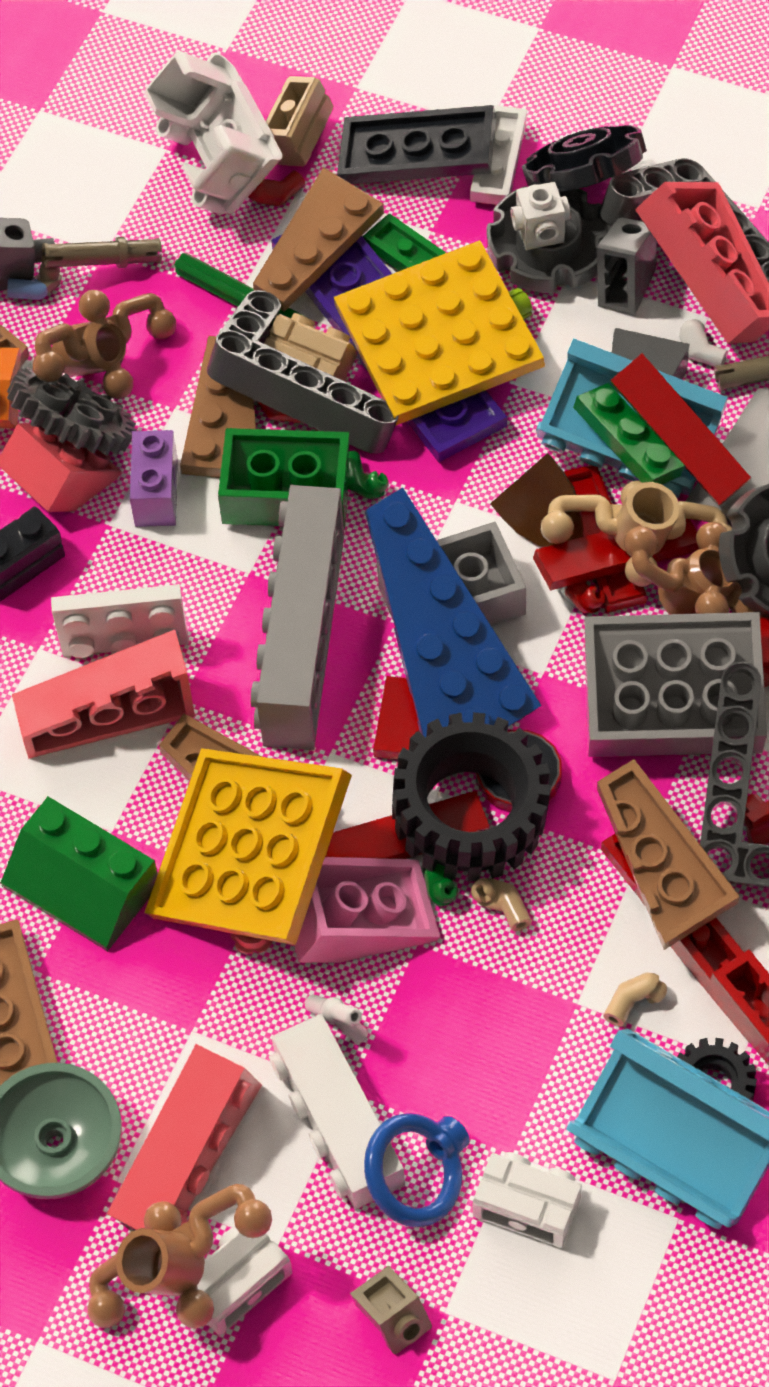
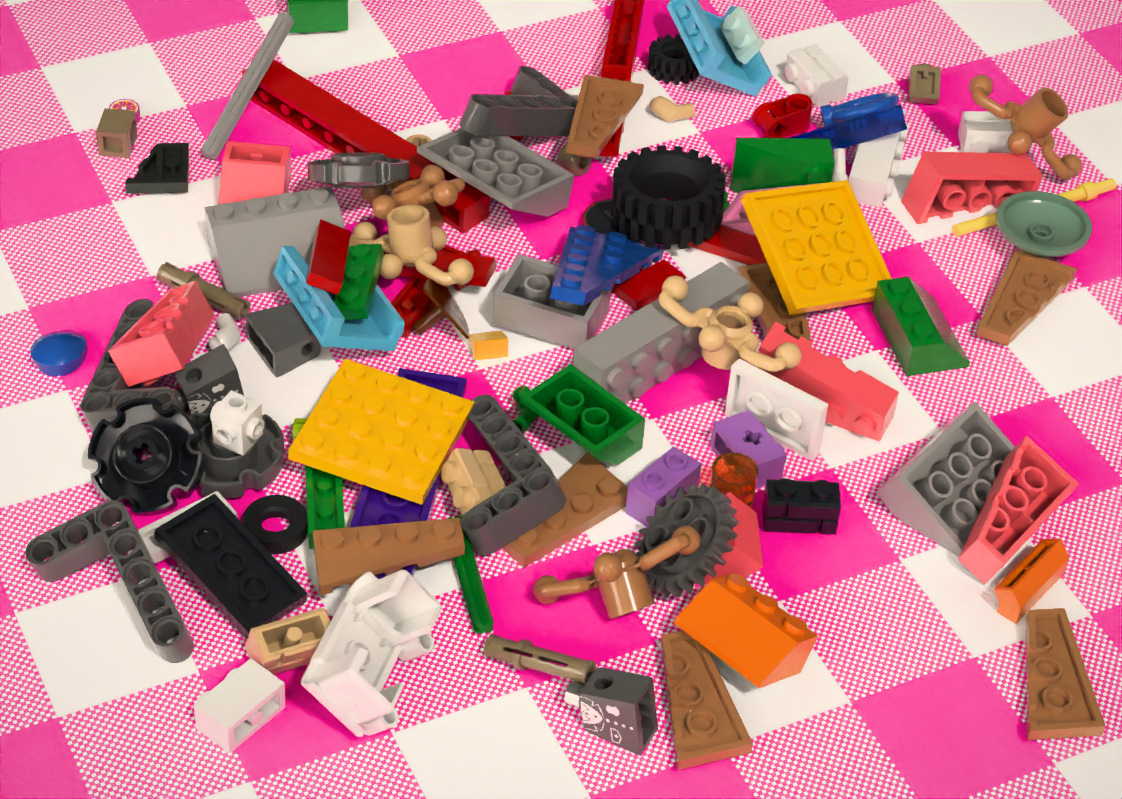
camera: 145 degrees left, 15 degrees down
none -> dark grey beam [25,500,194,663]
none -> white brick [194,658,286,754]
none -> black tyre [242,495,308,554]
none -> yellow slope [469,330,509,360]
none -> tan wheel [659,275,802,372]
none -> clear orange wheel [709,452,758,510]
none -> medium lavender brick [710,410,787,493]
none -> light aqua plate [719,5,765,65]
none -> green slope [730,138,834,193]
none -> red piece [752,93,812,138]
none -> clear blue tile [789,104,907,152]
none -> light yellow bar [952,178,1117,237]

